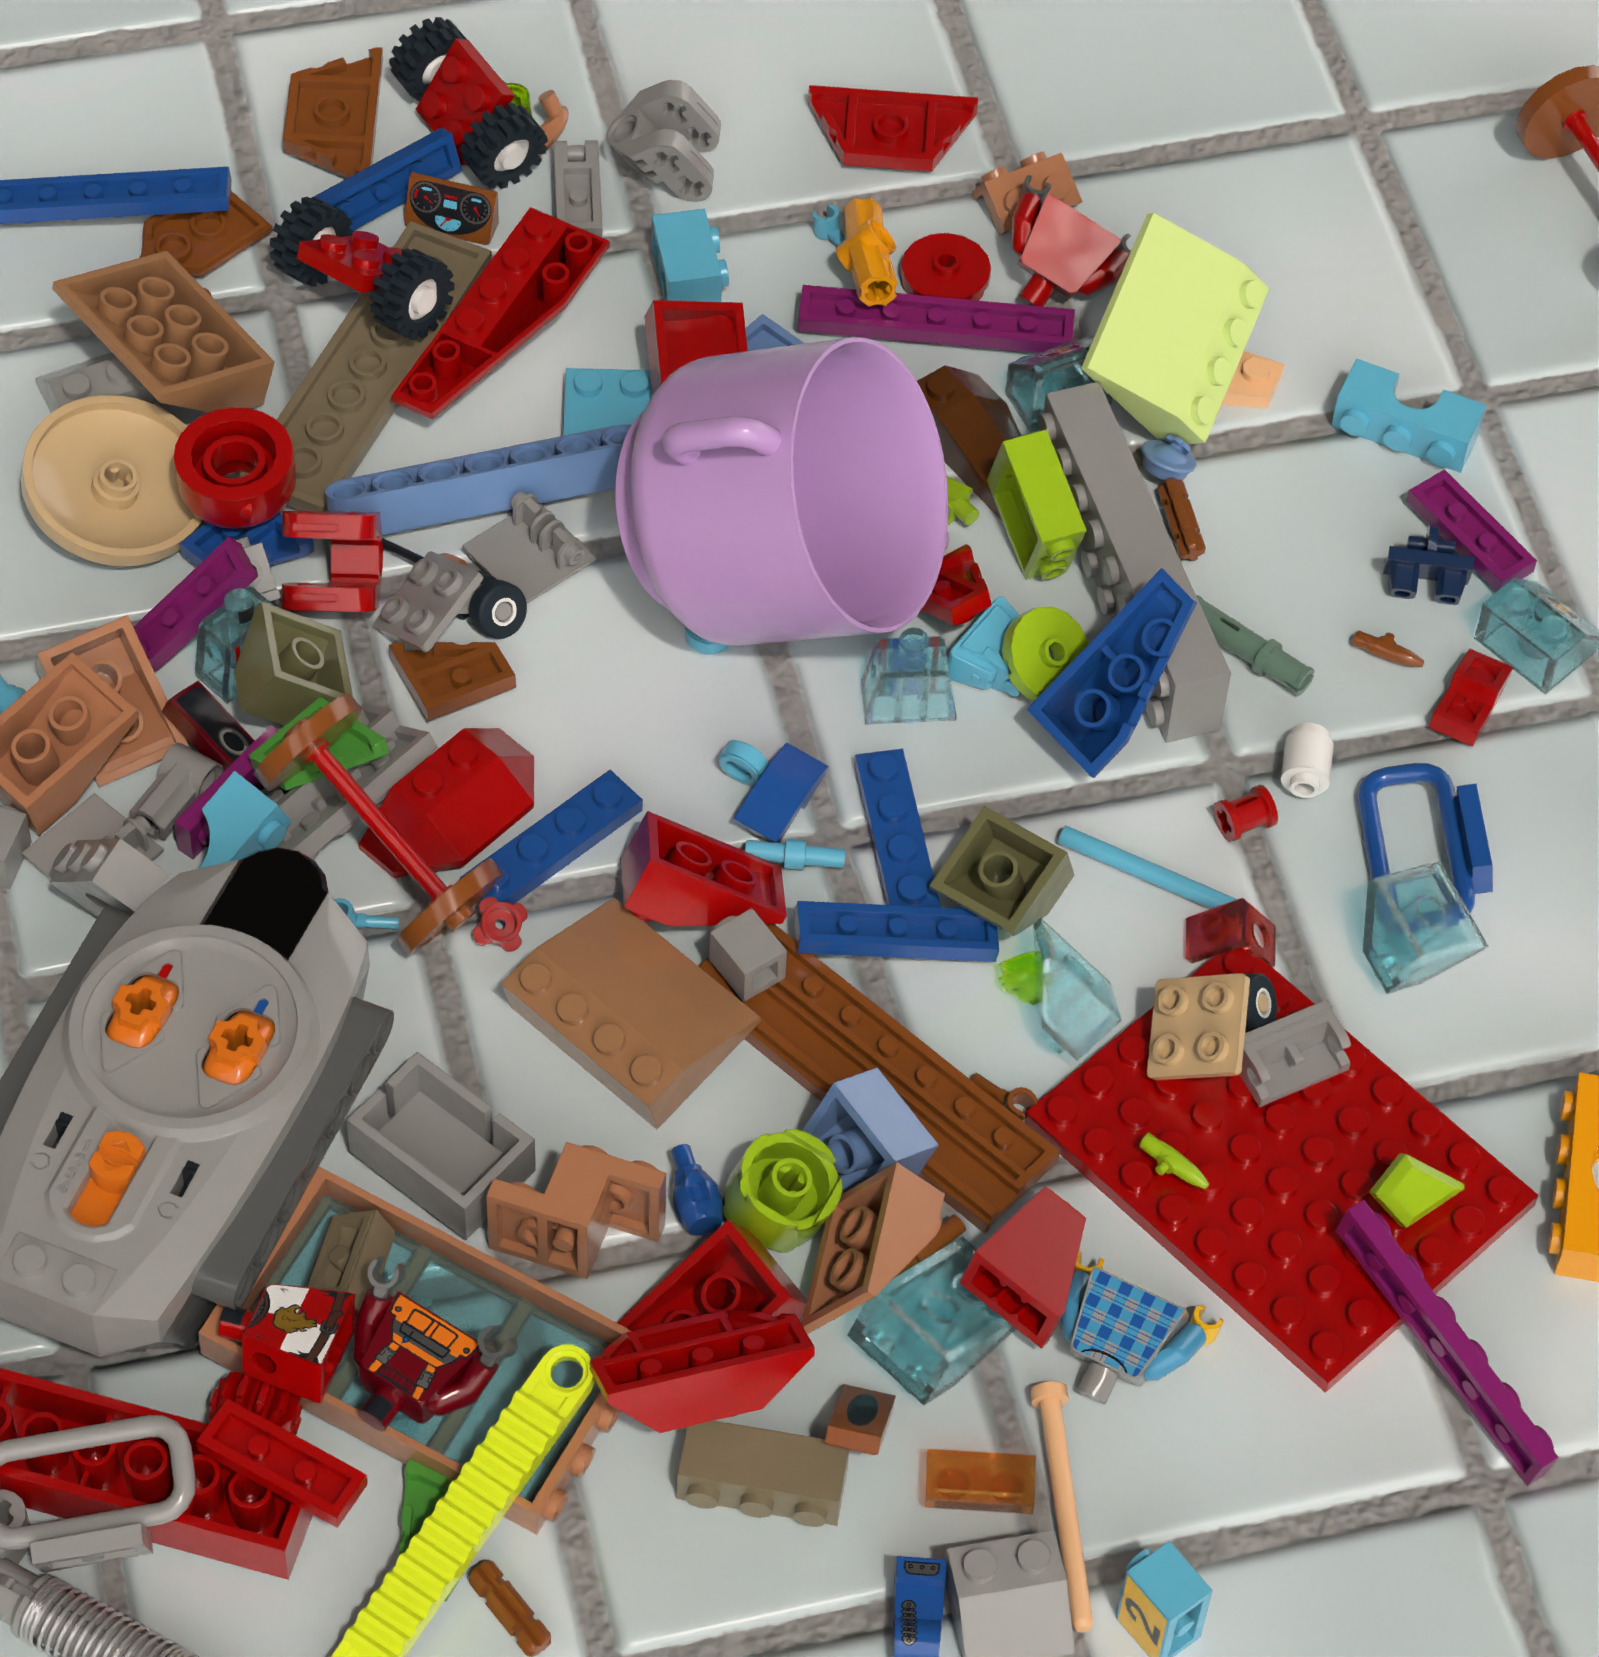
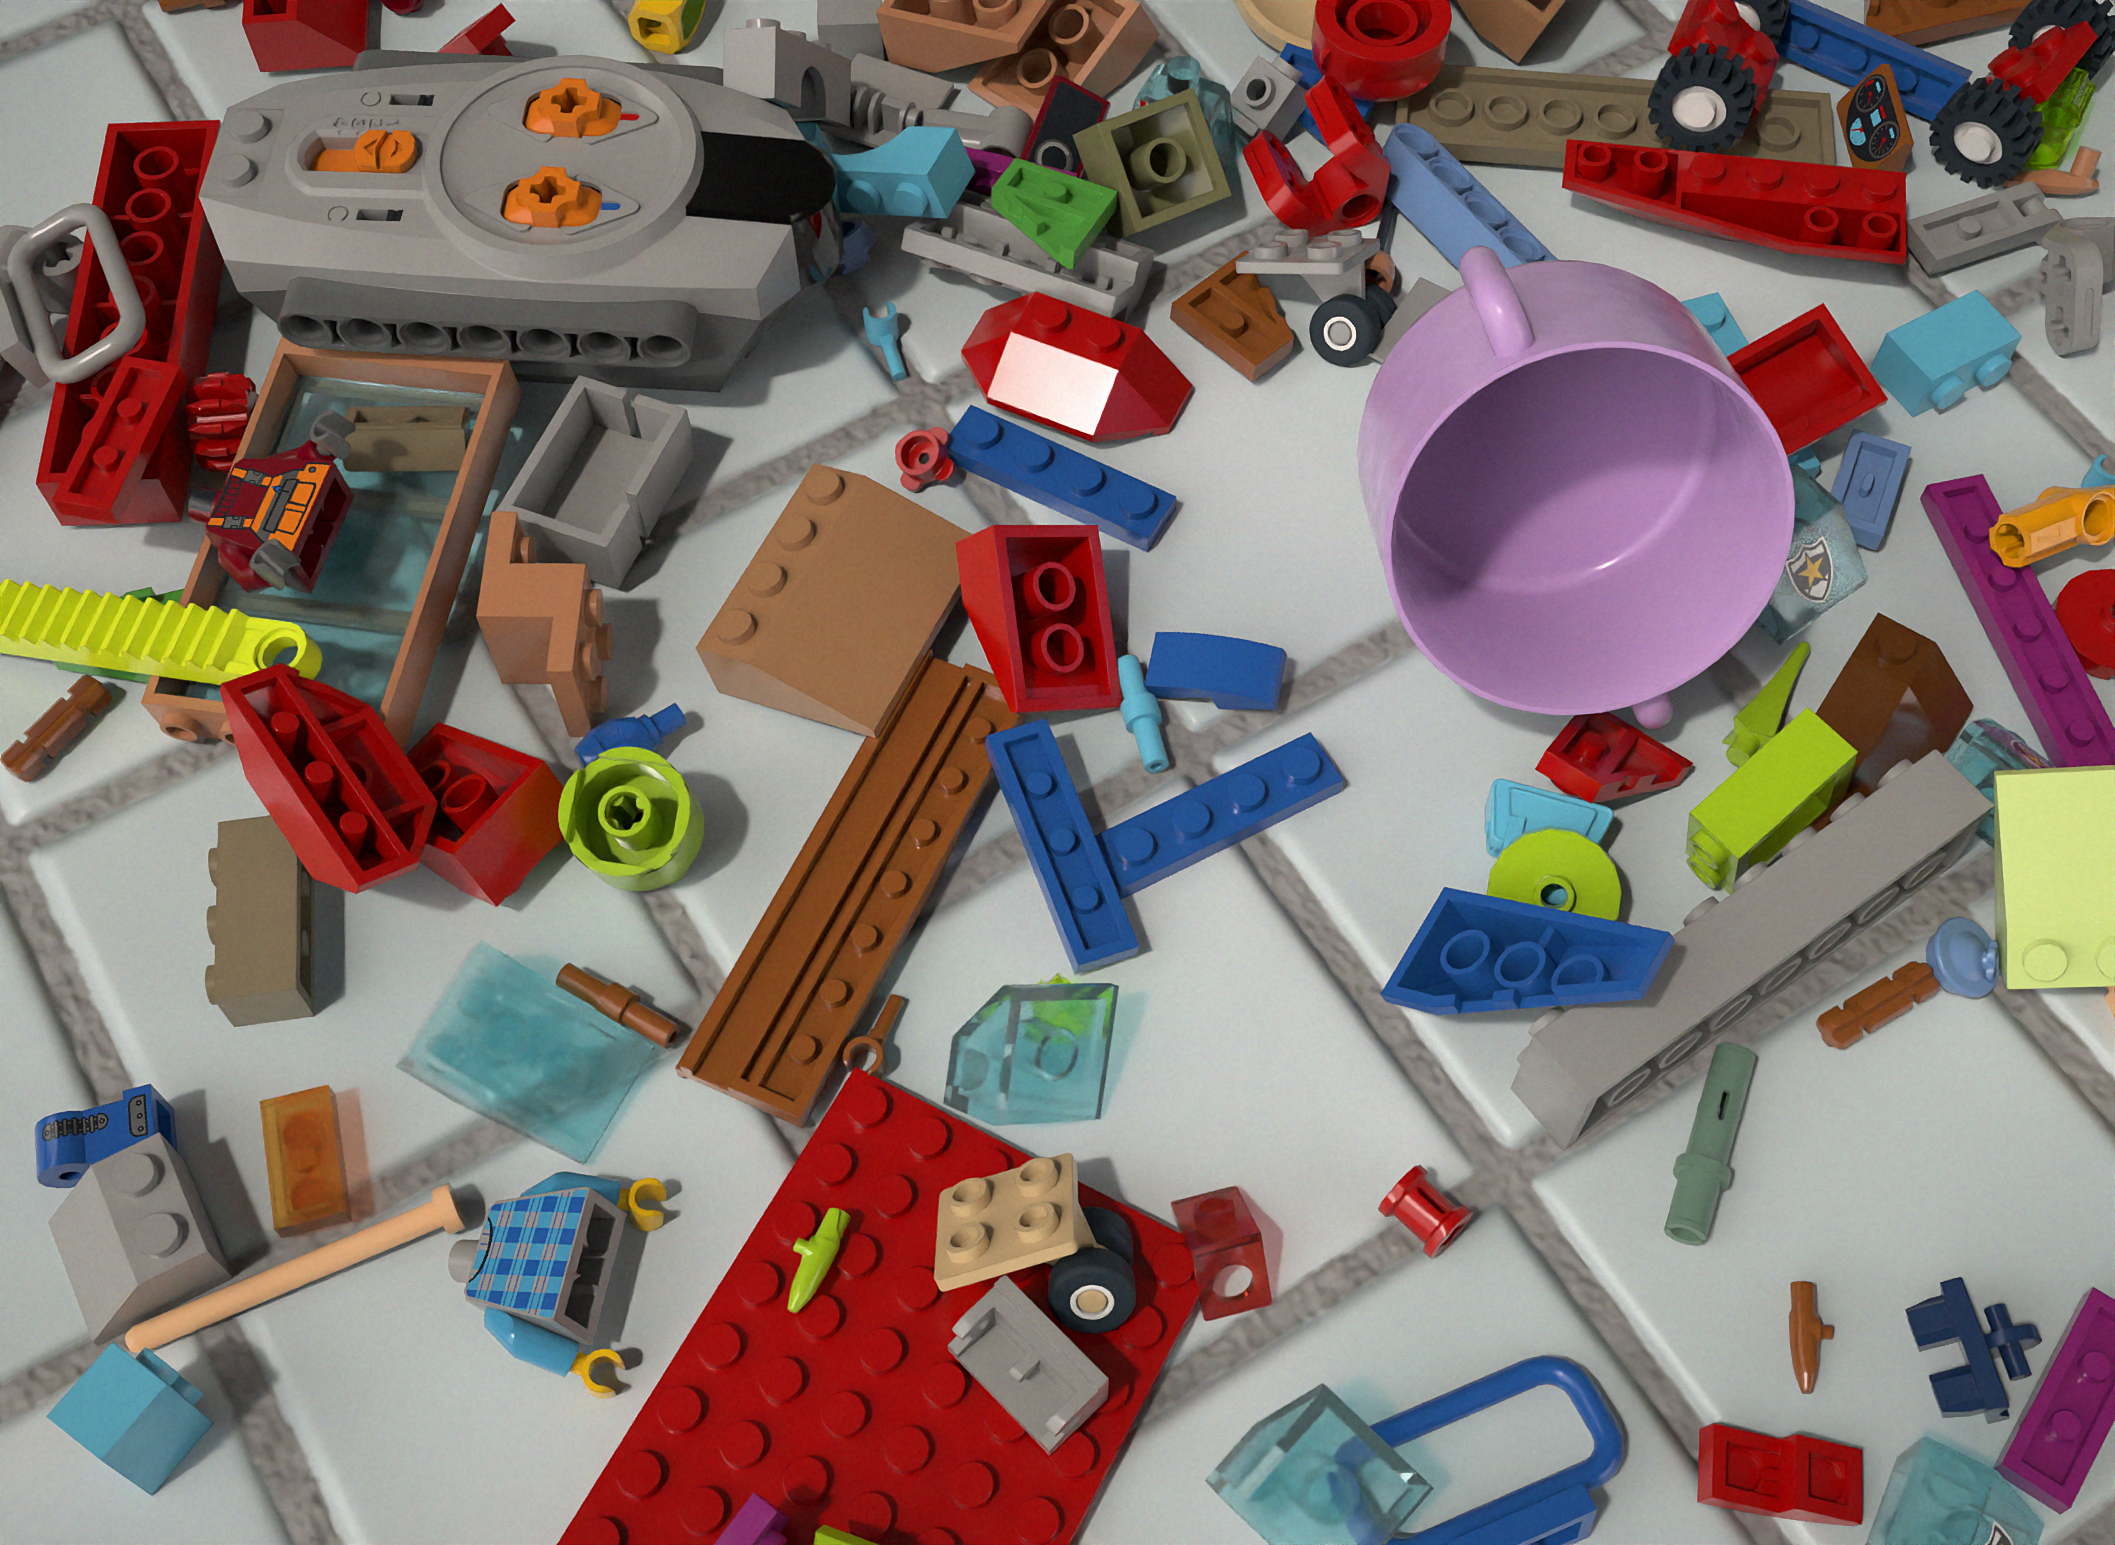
camera: 75 degrees right, 5 degrees up
magenta plate [133,537,258,671] -> none
torso [218,1284,355,1404] -> none
dark orange piece [253,693,505,955] -> none
light grey brick [709,908,787,1002] -> none
medium azure tile [718,740,769,785] -> none
nougat slope [801,1162,945,1334] -> none
medium blue slope [802,1067,939,1194] -> none
dark orange tile [825,1384,896,1455] -> none
clear light blue torso [861,628,957,725] -> none
olive slope [929,806,1075,936] -> none
red slope [959,1186,1086,1349] -> none
medium azure bar [1058,825,1247,921] -> none
white brick [1281,723,1334,798] -> none

